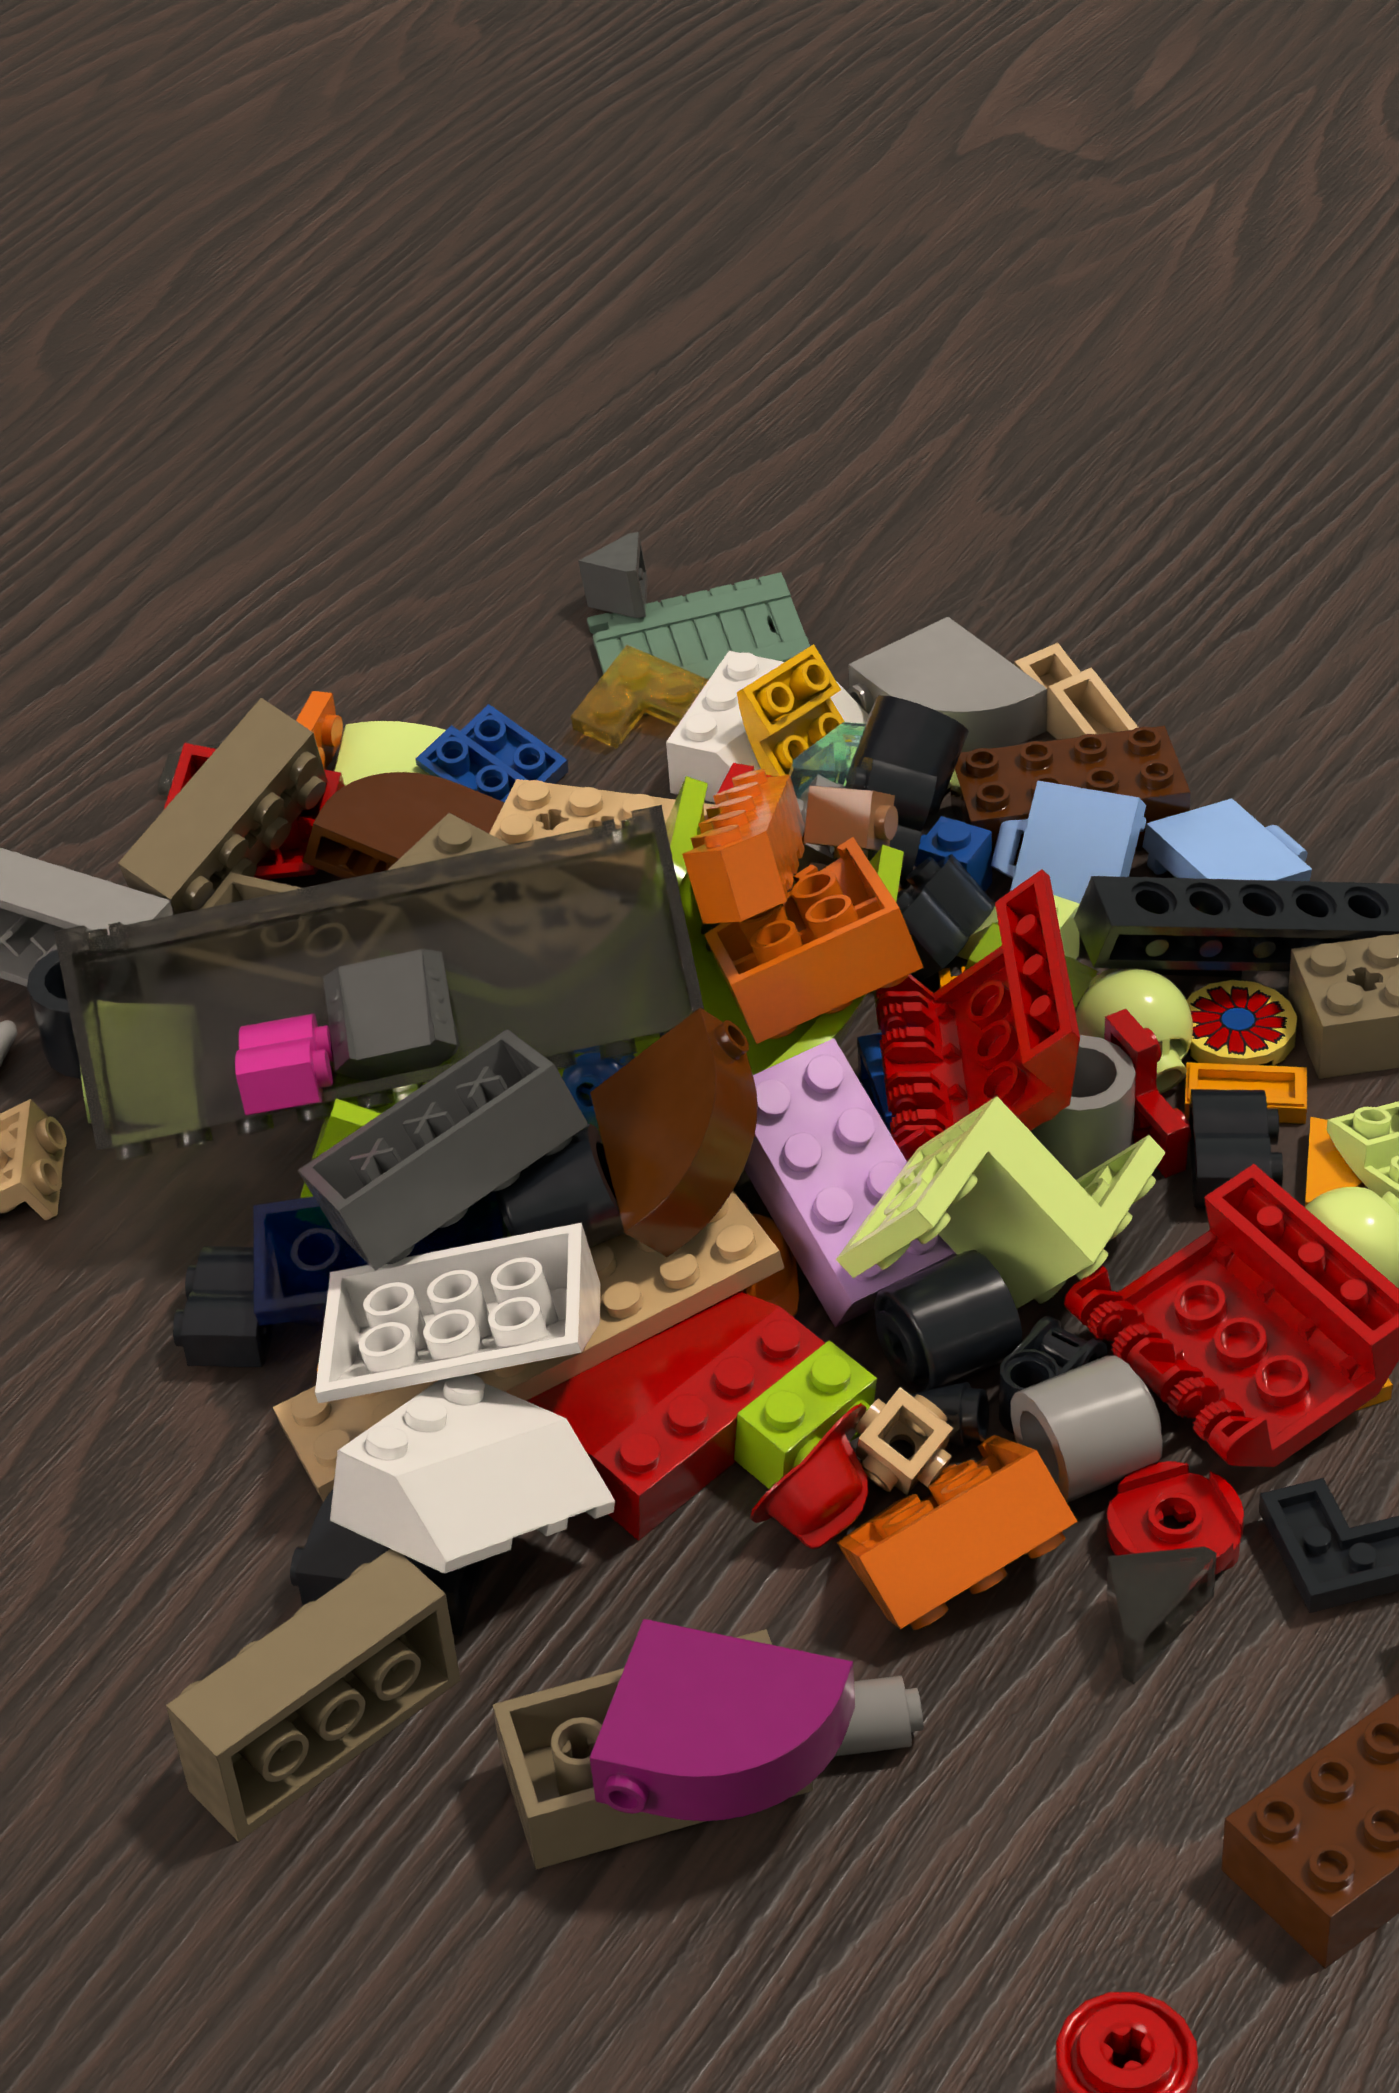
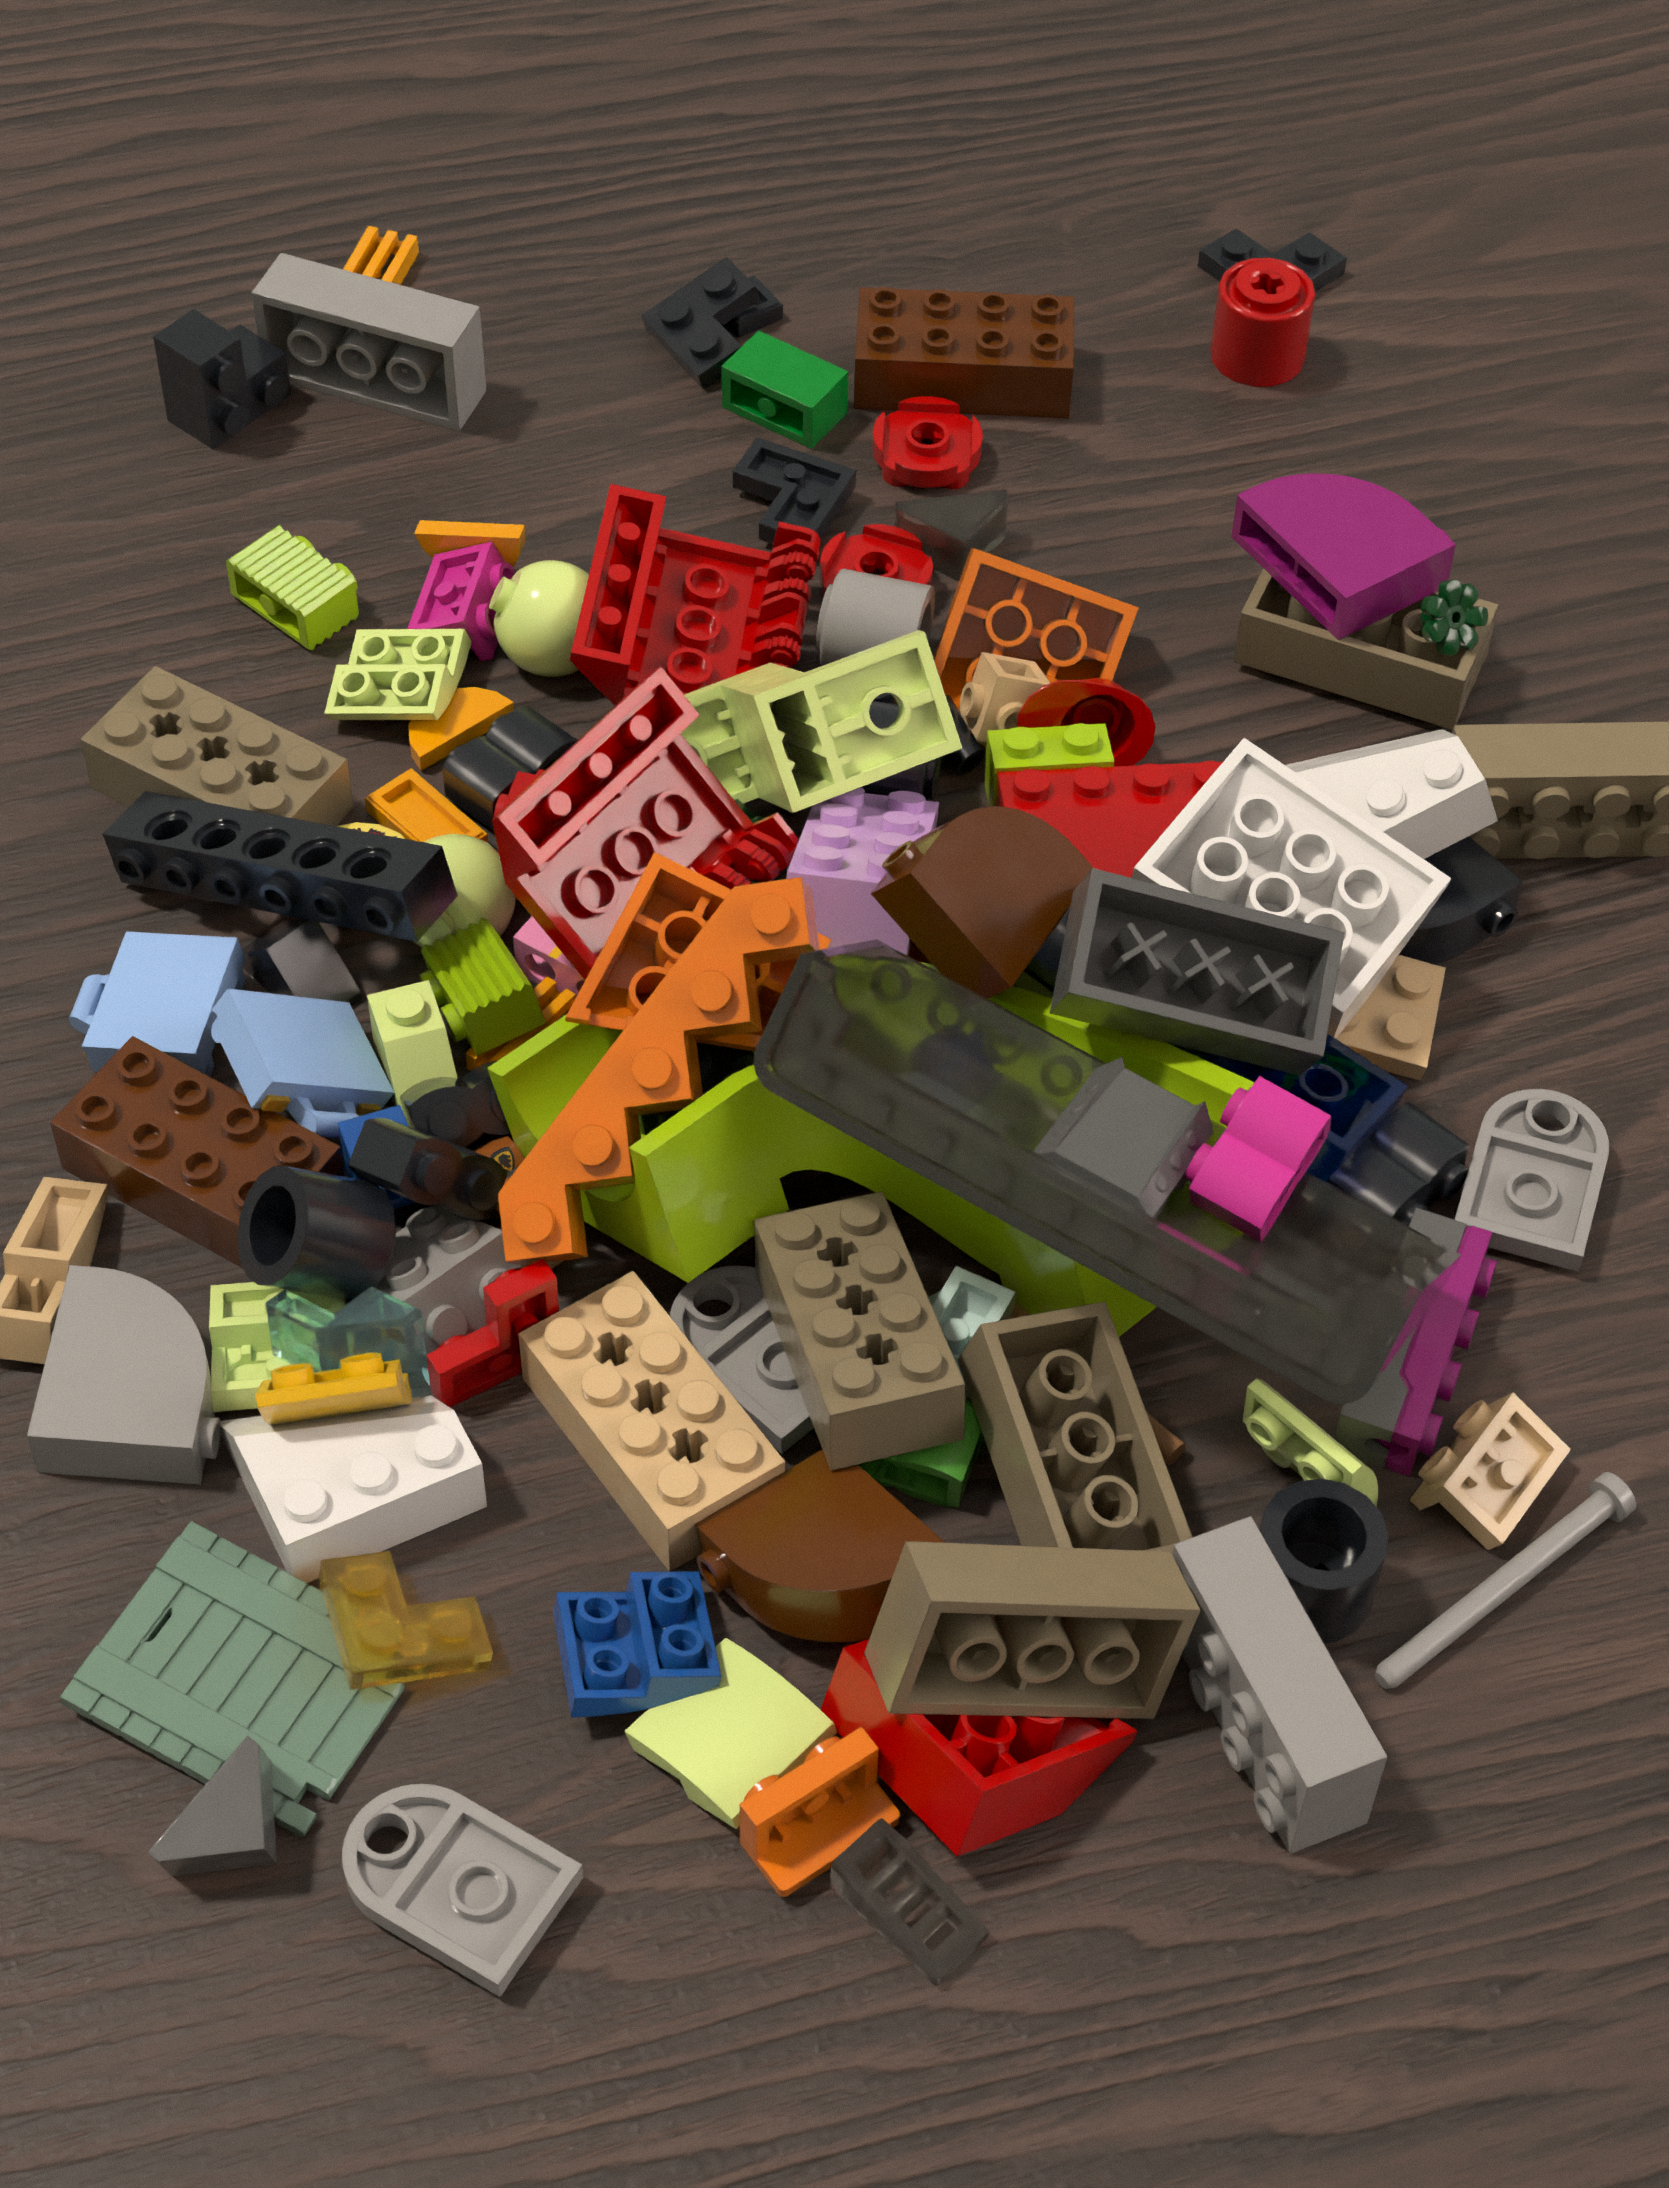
camera: 145 degrees left, 10 degrees up
medium nougat brick [803,786,898,859] -> none
light grey brick [834,1675,923,1757] -> none
none -> light grey plate [342,1784,583,1997]
none -> red plate [872,396,983,489]
none -> magenta piece [1334,1208,1497,1477]
none -> dark green plant [1420,579,1488,656]
none -> light grey plate [1455,1089,1609,1272]

